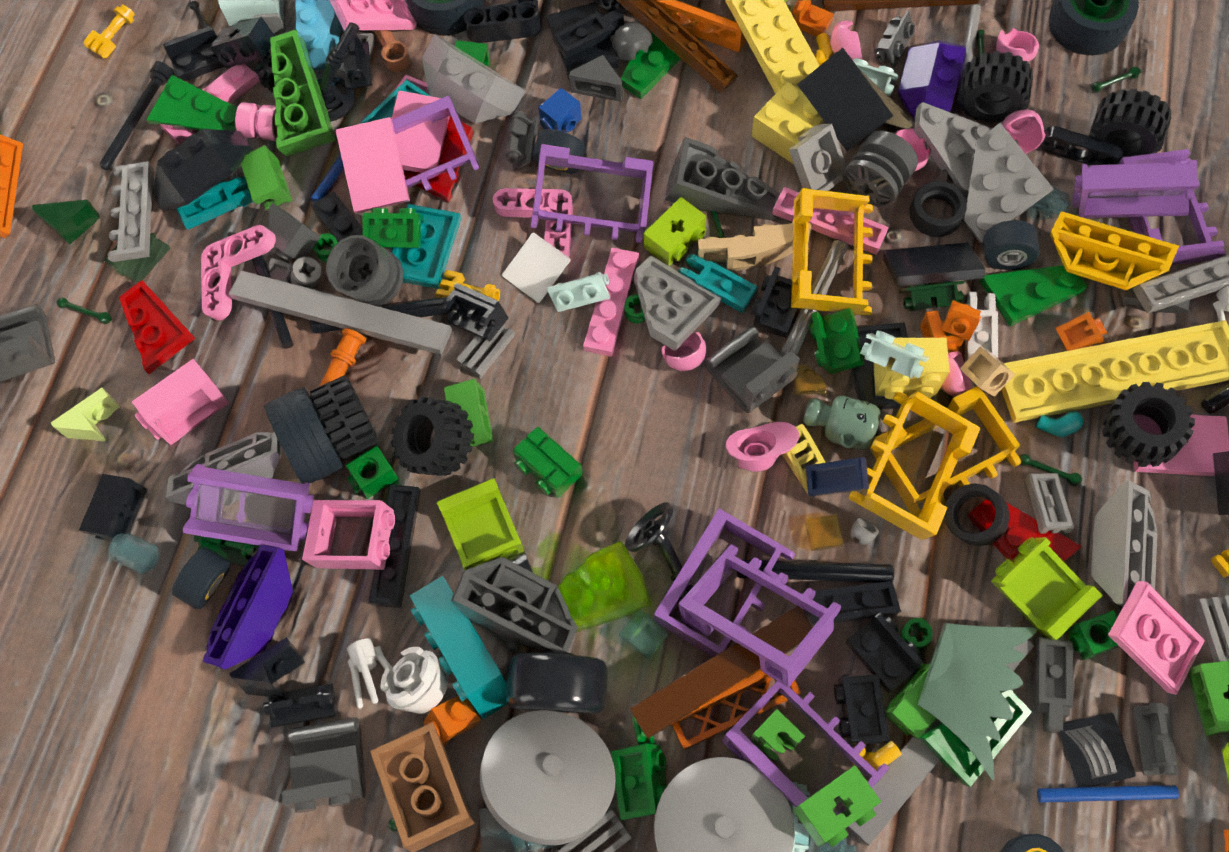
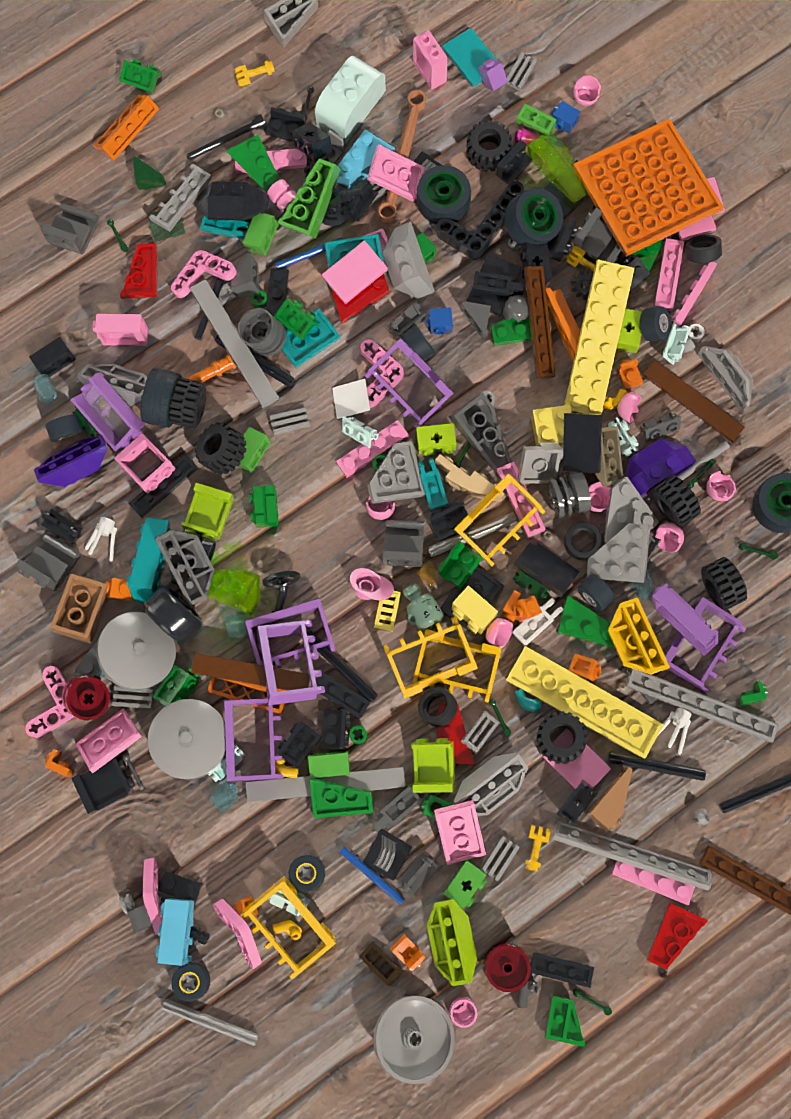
camera: 40 degrees right, 10 degrees up
yellowish green slope [51,388,120,441] -> none
black slope [229,637,305,698] -> none
light grey wheel [290,257,321,290] -> none
bright pink tile [336,117,410,213] -> none
green brick [346,446,398,499] -> none
white cone [380,647,448,714] -> none
medium lavender hinge [382,95,480,208] -> none
yellow hinge [435,270,500,301] -> none
black hinge [442,283,509,342] -> none
bright green hinge [750,709,805,761] -> none
bright green brick [793,765,882,847] -> none
clear yellow tile [805,514,843,551] -> none
dark blue tile [806,457,869,497] -> none
light grey hinge [850,518,879,545] -> none
light aqua hinge [860,330,930,379] -> none
sand green piece [917,622,1038,780] -> none
tan brick [960,346,1016,397] -> none
black beam [1040,126,1123,165] -> none

